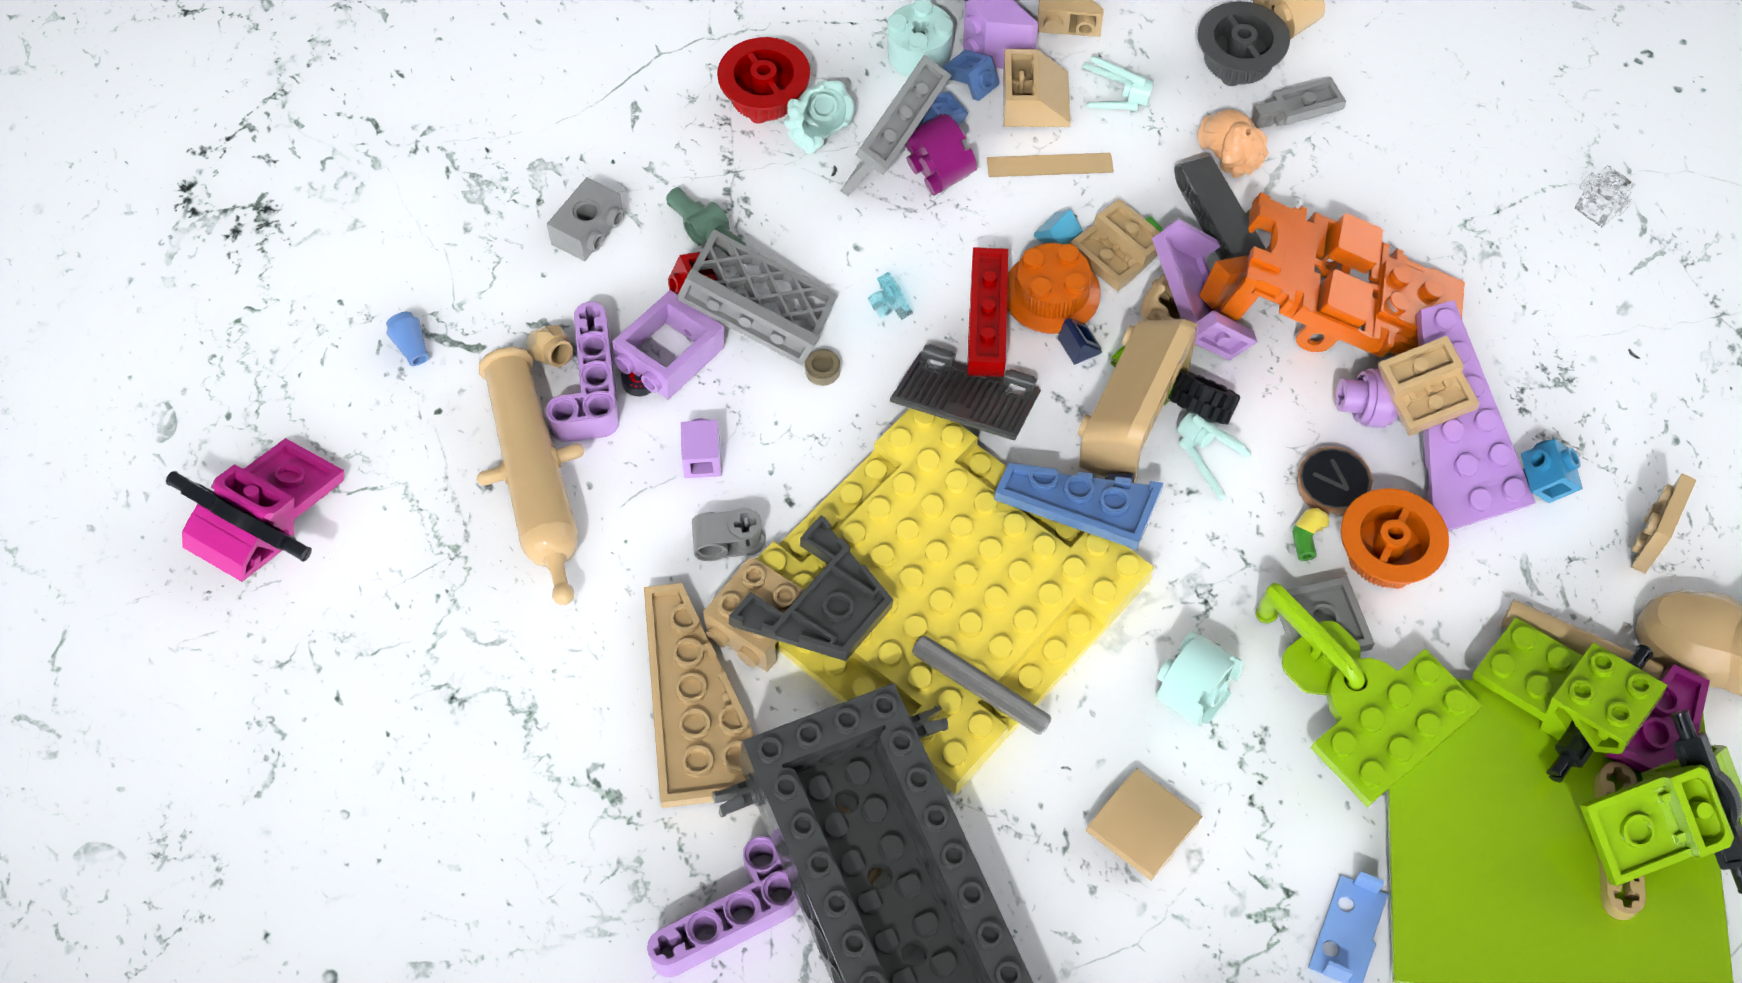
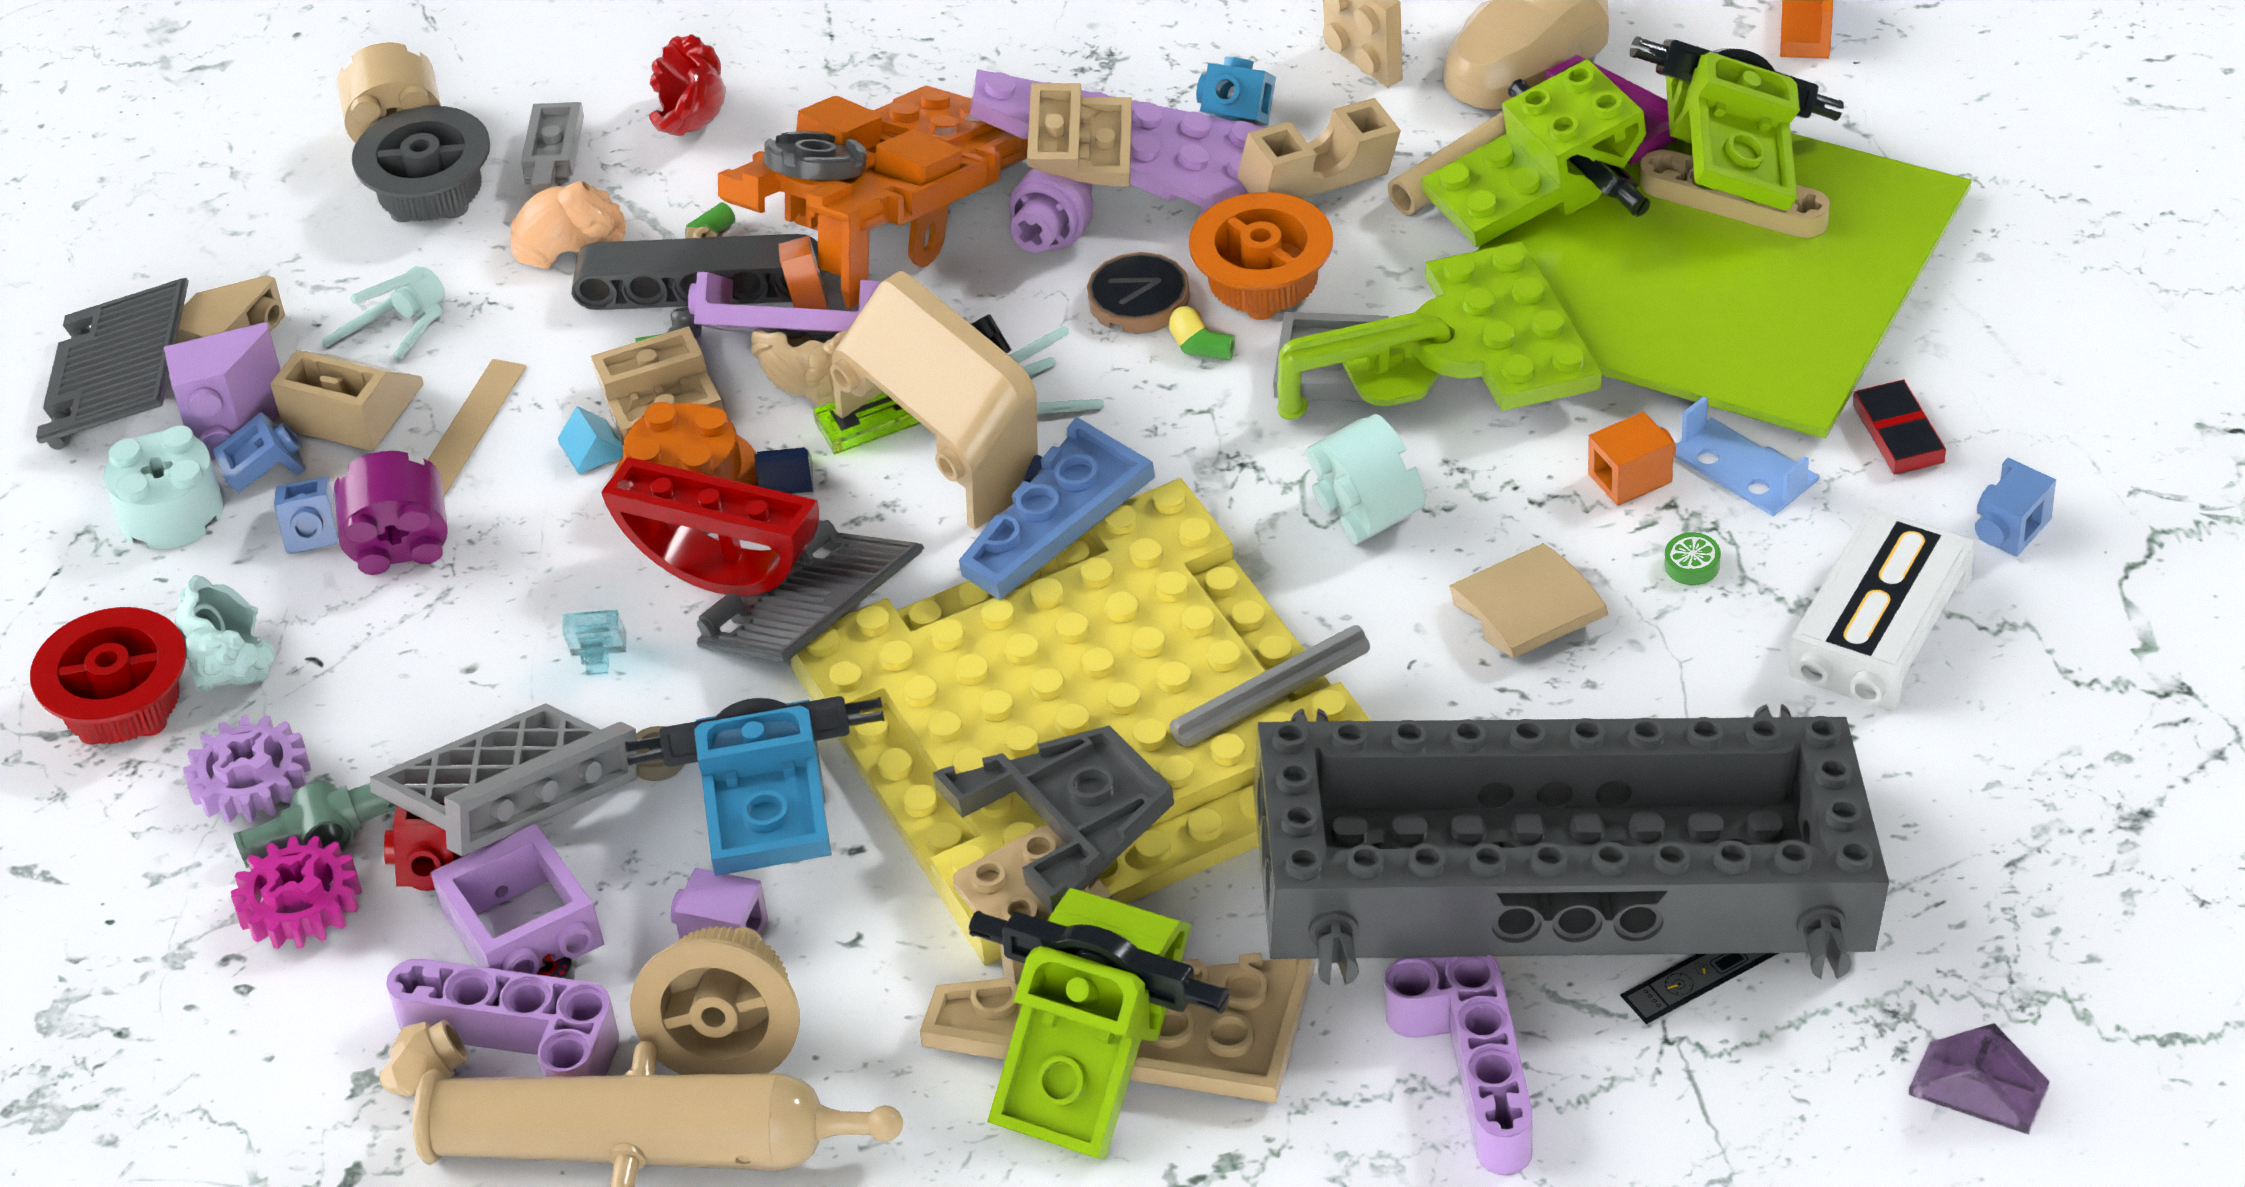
camera: 65 degrees left, 15 degrees down
light grey brick [547,177,624,262] -> none
light grey piece [691,508,766,561] -> none
light grey fence [840,55,952,196] -> none
none -> lavender gear [183,715,311,823]
none -> dark pink gear [231,836,362,949]
none -> dark azure piece [625,696,885,876]
none -> tan piece [630,925,800,1075]
none -> red hair [649,34,726,136]
none -> dark grey tile [764,131,867,181]
none -> lime piece [969,888,1230,1159]
none -> tan arch [1237,98,1401,199]
none -> orange brick [1588,411,1676,506]
none -> bright green tile [1664,532,1721,585]

